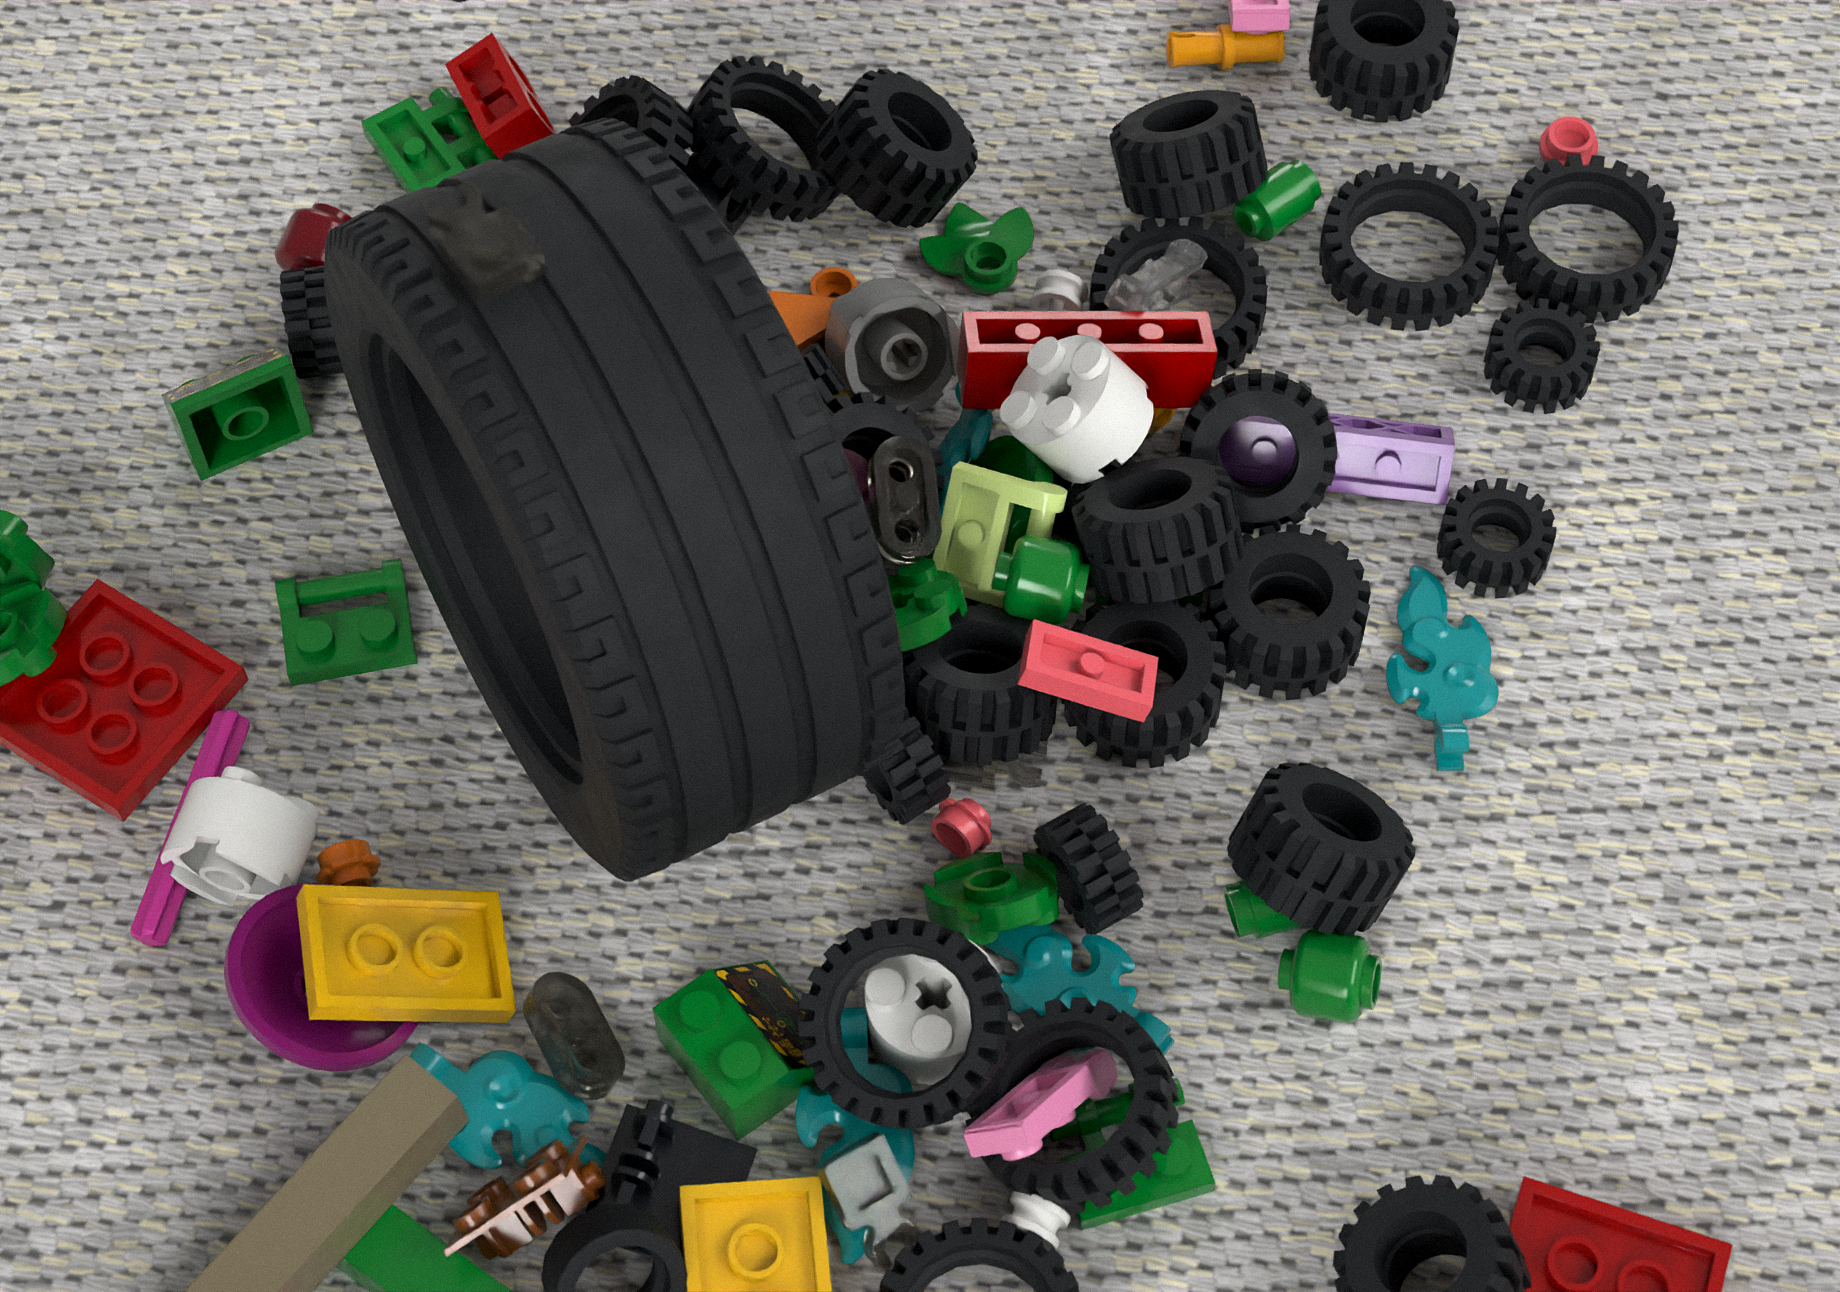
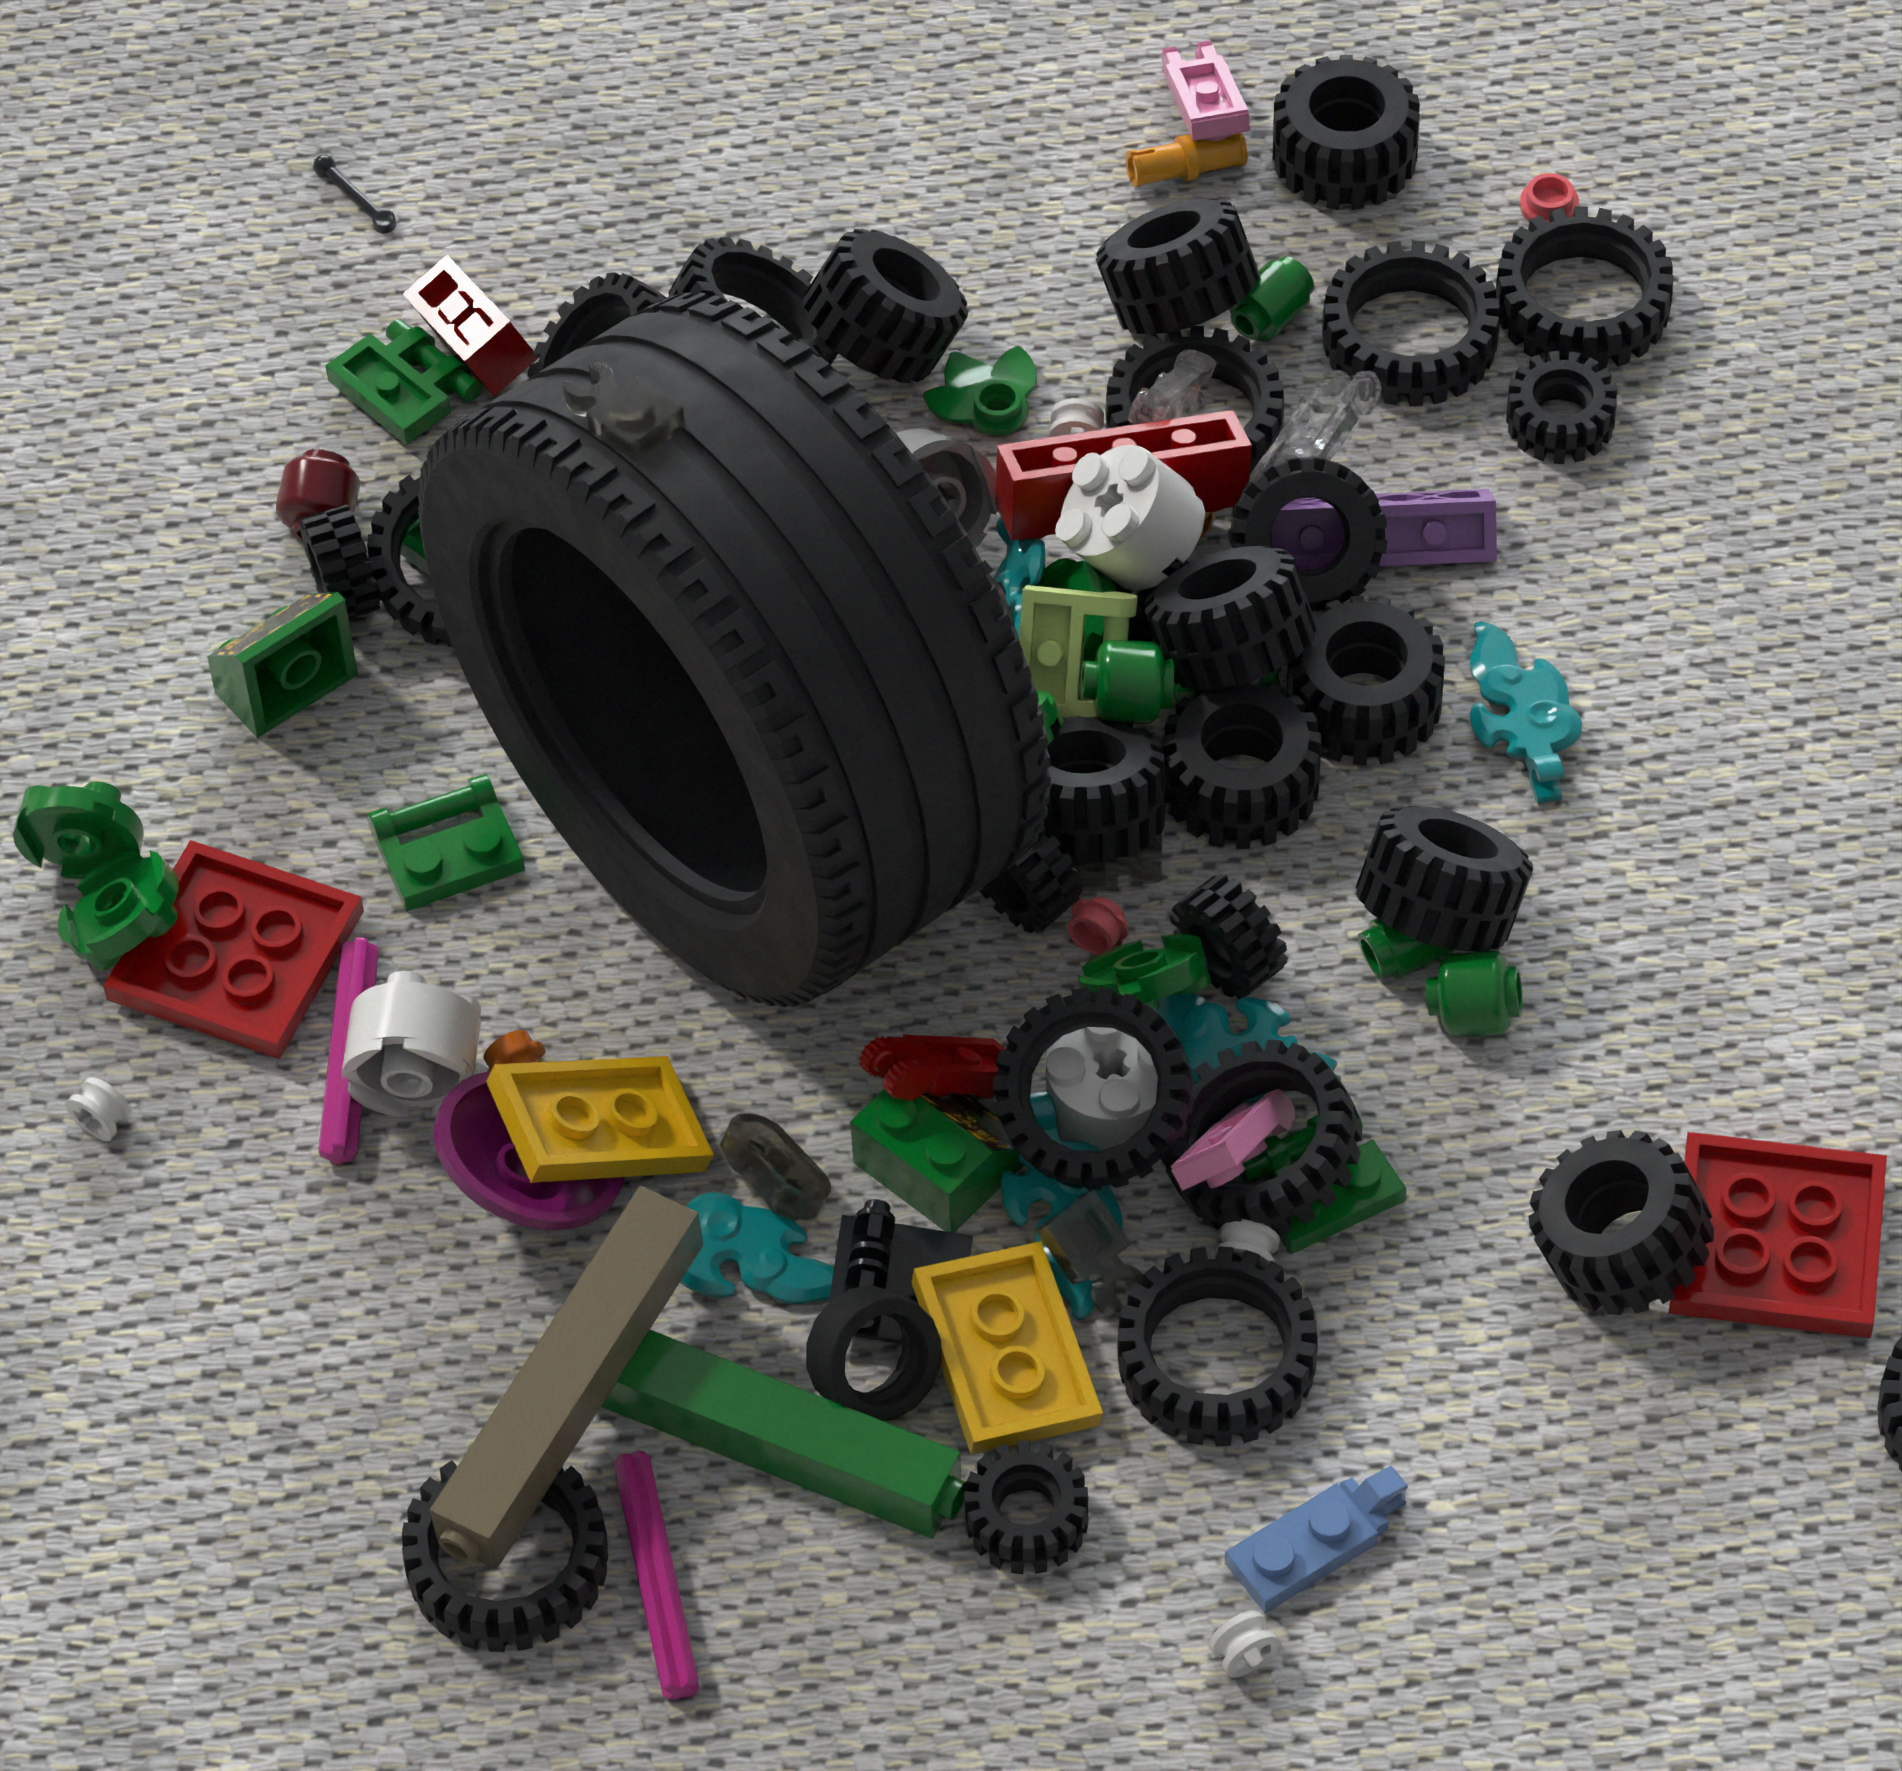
camera: 10 degrees left, 5 degrees down
dark orange hinge [443,1134,607,1260] -> none
coral plate [1017,619,1159,723] -> none
black tyre [1436,478,1557,599] -> none
none -> red hinge [858,1034,1033,1101]
none -> clear hinge [1250,370,1382,481]

